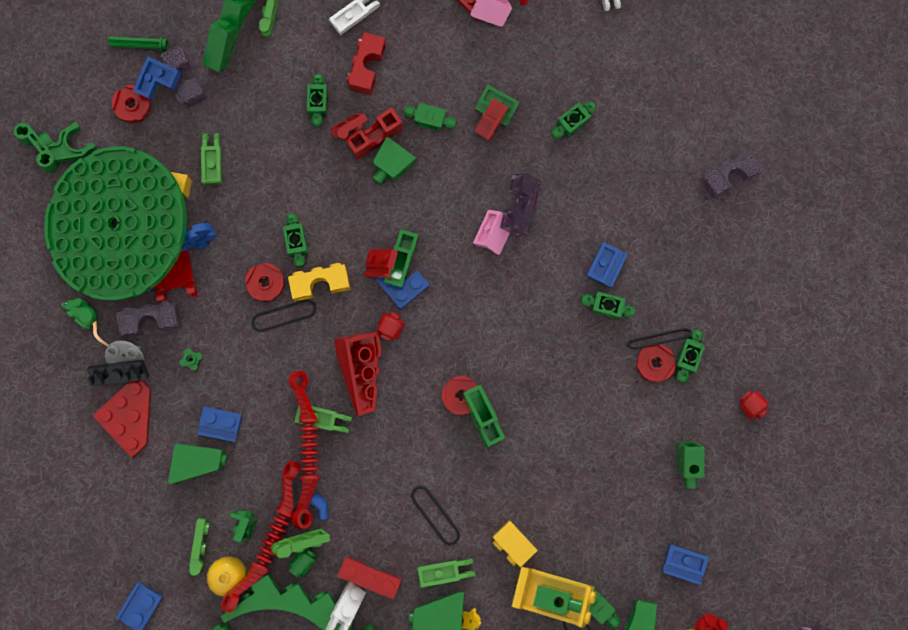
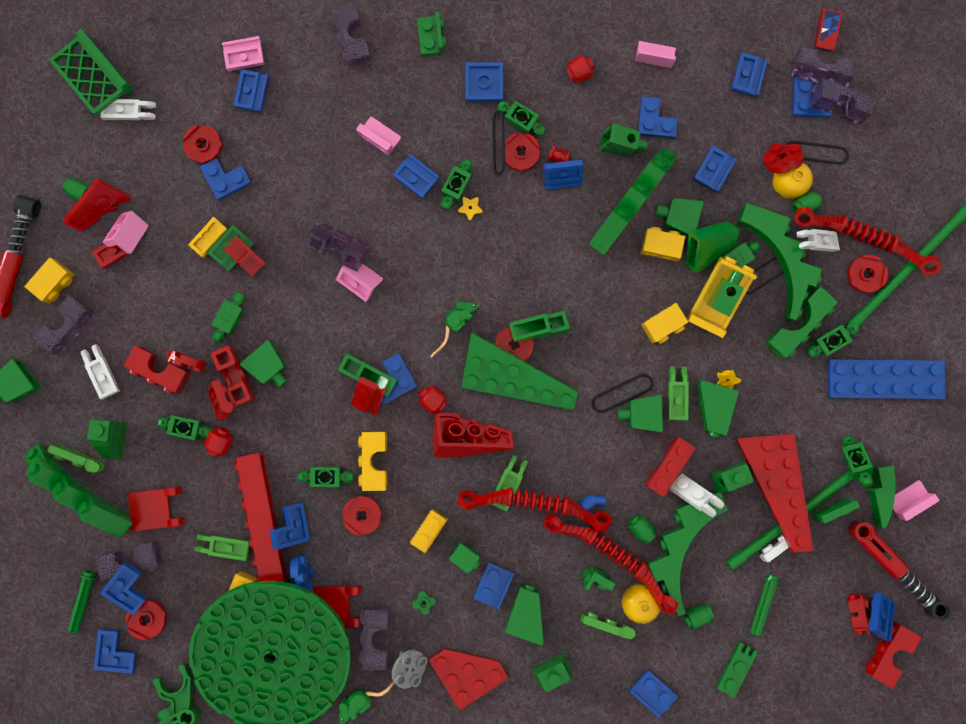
camera: 75 degrees left, 5 degrees up
black plate [87,359,149,386] -> none
black piece [252,300,316,332] -> none
bright green hinge [271,528,330,559] -> none
green piece [551,102,596,140] -> none
none -> green slope [87,419,127,460]
none -> blue plate [93,628,137,673]
none -> red flag [128,486,185,532]
none -> red plate [166,349,207,373]
none -> red plate [183,125,223,164]
none -> yellow plate [188,217,228,258]
none -> blue plate [200,158,252,201]
none -> red head [204,427,233,457]
none -> bright pink plate [222,36,265,72]
none -> blue plate [233,69,269,113]
none -> red brick [235,452,288,583]
none -> blue plate [270,503,310,550]
none -> bright pink panel [356,117,401,156]
none -> yellow brick [410,509,448,553]
none -> green bracket [417,11,446,57]
none -> green animal [430,301,480,358]
none -> green brick [449,539,481,574]
none -> yellow plate [458,197,483,221]
none -> green wing [461,331,578,410]
none -> blue plate [465,62,503,102]
none -> green torso [531,652,573,693]
none -> blue plate [544,160,583,190]
none -> red bush [548,145,572,163]
none -> green arch [589,147,677,255]
none -> green torso [617,395,663,432]
none -> bright pink panel [635,41,676,68]
none -> blue plate [638,96,678,139]
none -> yellow brick [640,227,685,261]
none -> green torso [655,198,704,239]
none -> green slope [685,221,739,273]
none -> blue plate [731,52,768,97]

